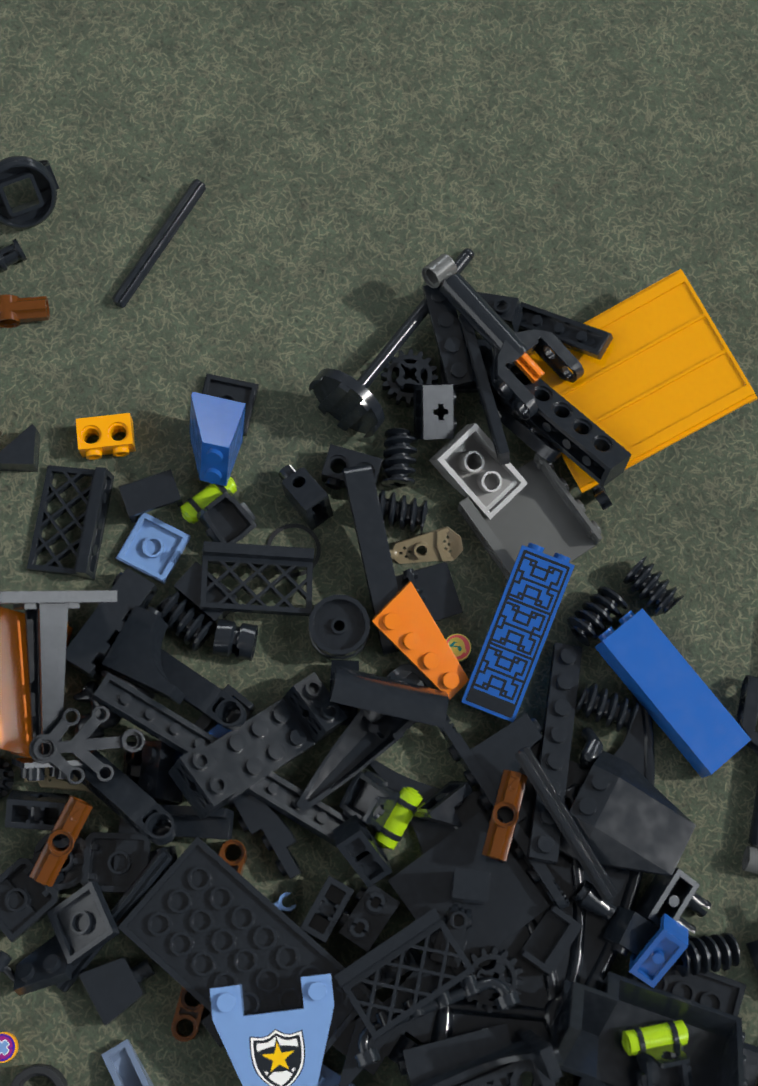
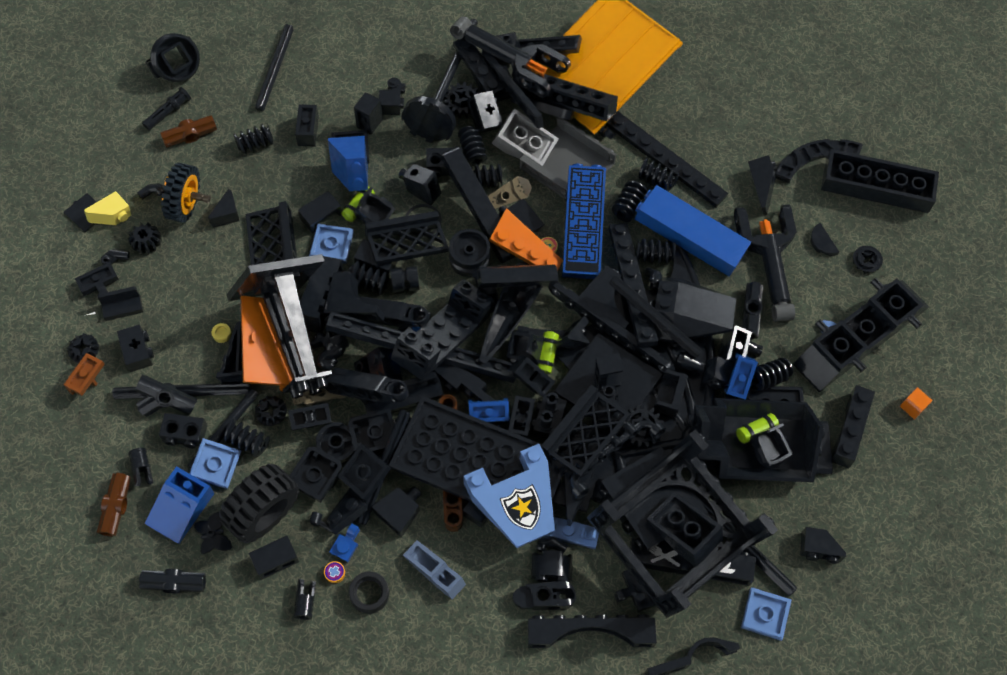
camera: 15 degrees left, 10 degrees down
black plant [29,706,145,785] -> none
reddish brown piece [29,795,93,887] -> none
light orange brick [76,413,136,460] -> none
reddish brown piece [482,769,528,862] -> none
none -> black piece [233,123,274,154]
none -> black panel [295,104,319,147]
none -> blue plate [329,523,360,563]
none -> black panel [354,93,383,135]
none -> black brick [379,77,405,115]
none -> blue panel [468,398,509,422]
none -> black plate [606,111,728,208]
none -> black piece [742,282,763,340]

